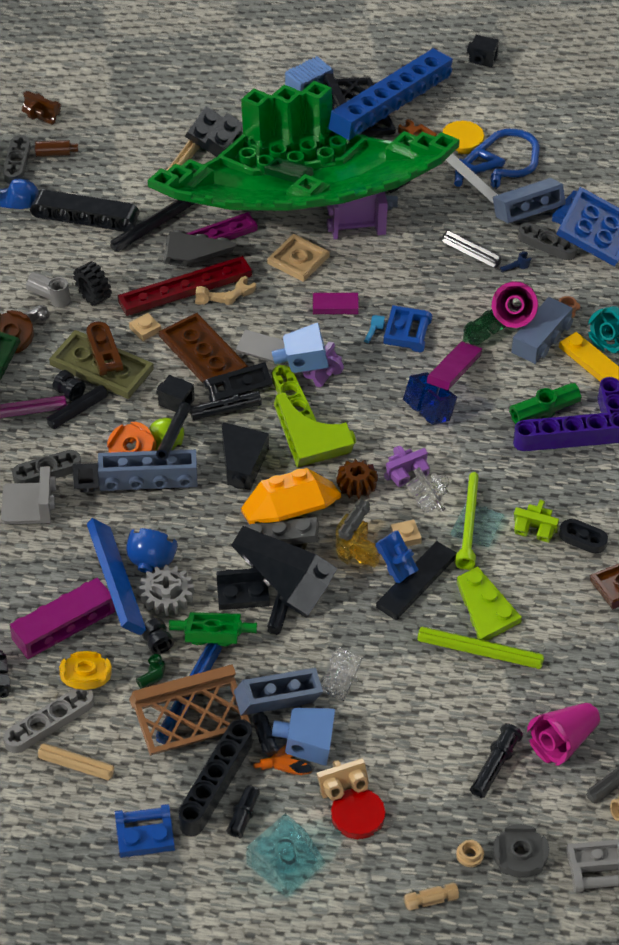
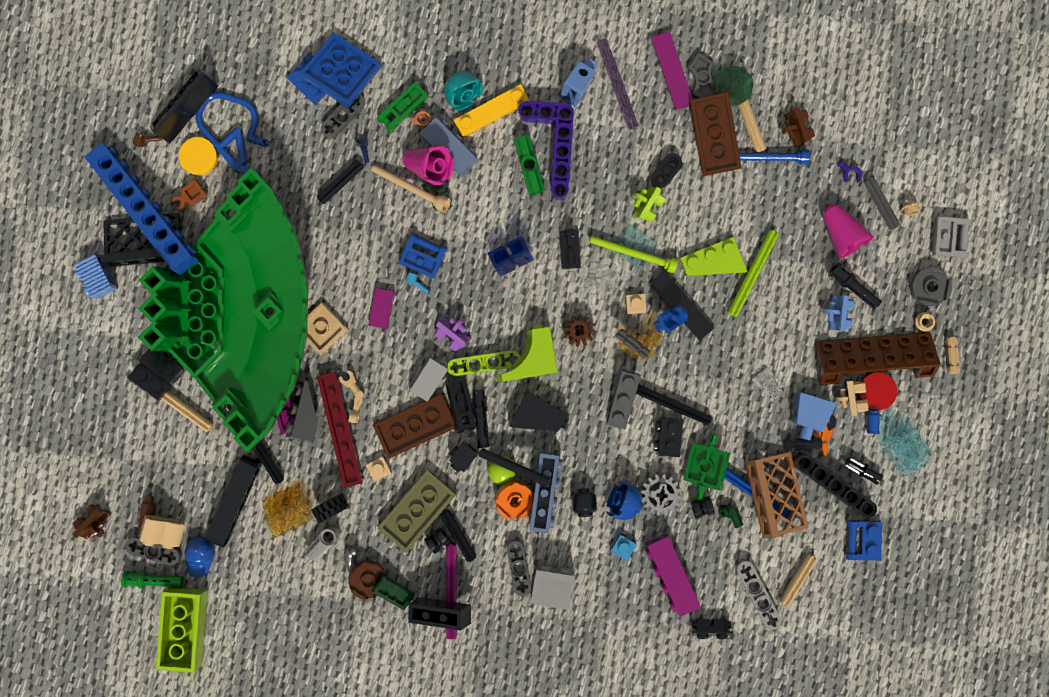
camera: 75 degrees left, 40 degrees up
yellow tile [59,651,112,690] -> none
black brick [73,461,99,493] -> none
reddish brown plate [86,321,123,376] -> none
blue tile [87,518,146,635] -> none
black wedge [231,526,337,618] -> none
sand blue brick [234,668,323,716] -> none
light orange wedge [241,468,341,524] -> none
dark green tile [264,157,313,182] -> none
medium blue torso [272,323,329,373] -> none
medium lavender hips [384,446,430,487] -> none
magenta tile [427,341,483,390] -> none
white sticker [446,153,498,203] -> none
black brick [466,35,499,68] -> none
sand blue brick [493,178,566,223] -> none
none -> reddish brown hand [133,135,162,147]
none -> tan brick [139,515,185,549]
none -> black slope [150,69,219,144]
none -> clear yellow slope [262,484,314,538]
none -> tan piece [371,165,451,213]
none -> green plate [377,82,429,133]
none -> black hinge [559,229,581,269]
none -> black head [572,488,597,517]
none -> dark azure plate [610,534,637,561]
none -> reddish brown bracket [815,332,941,385]
none -> medium blue hips [823,295,855,331]
none -> blue pin [865,410,882,434]

